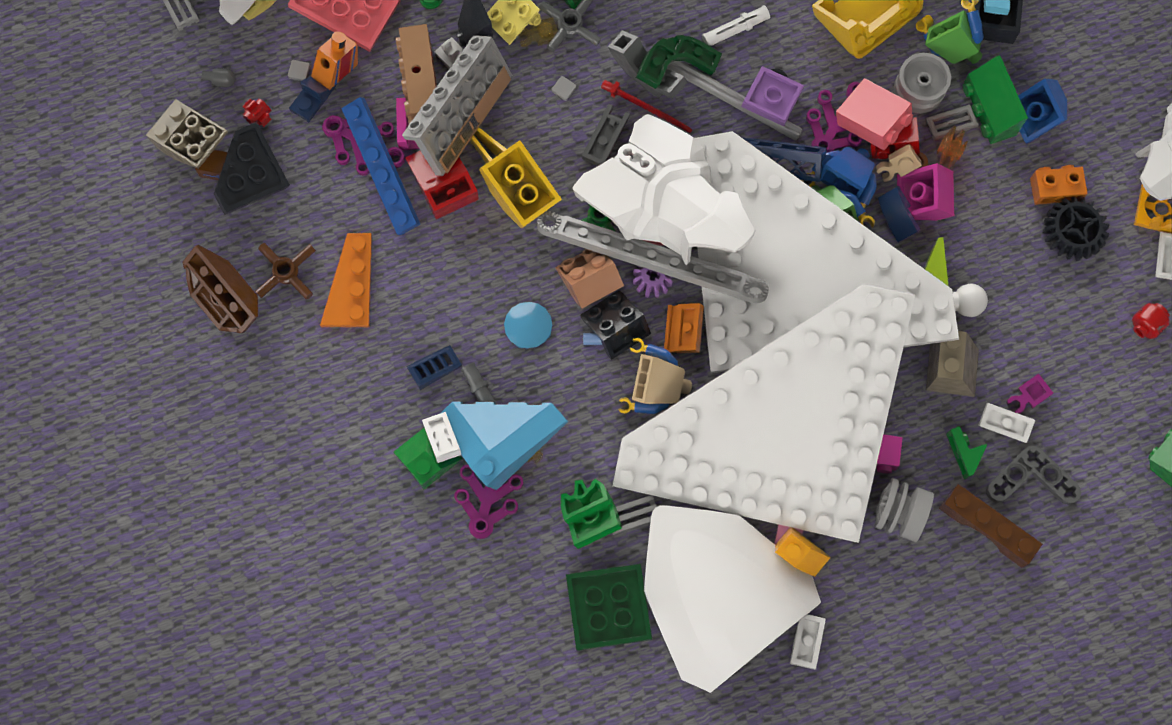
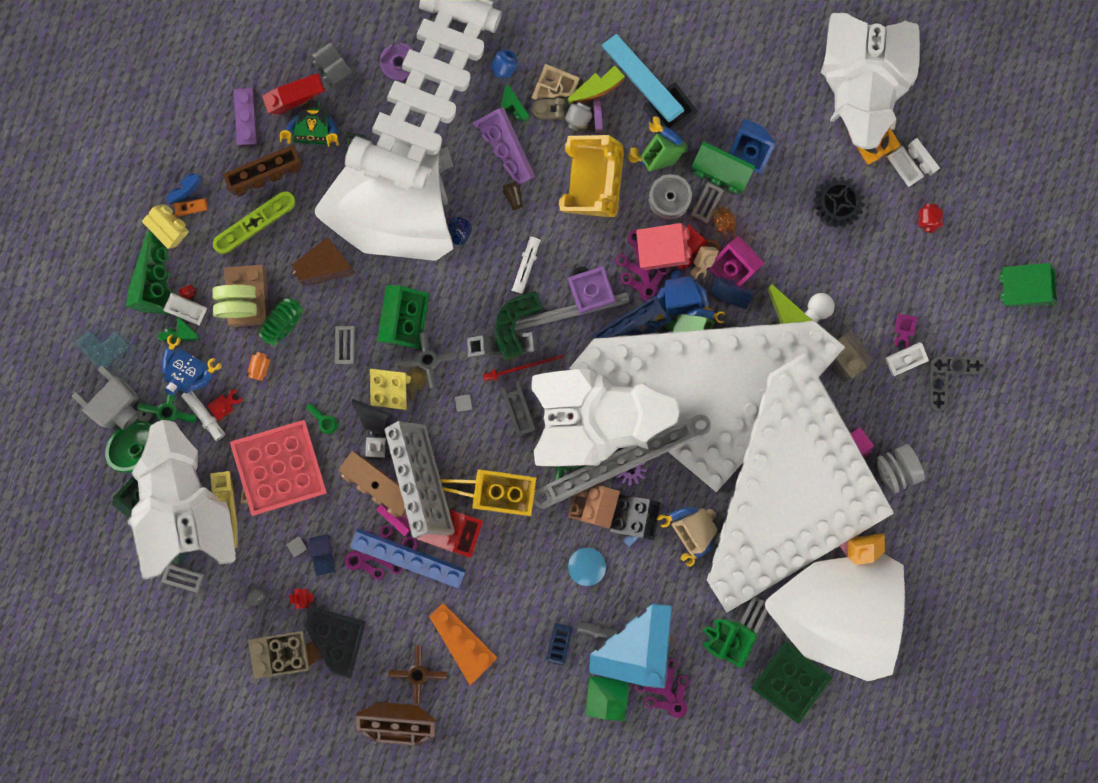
camera: 40 degrees left, 10 degrees up
orange torso [311,32,358,90] -> none
white plate [422,412,461,463] -> none
medium nougat sticker [439,66,511,173] -> none
orange plate [664,303,704,353] -> none
white plate [790,614,826,670] -> none
reddish brown arch [939,484,1043,568] -> none
green slope [946,426,987,480] -> none
orange brick [1030,165,1088,205] -> none

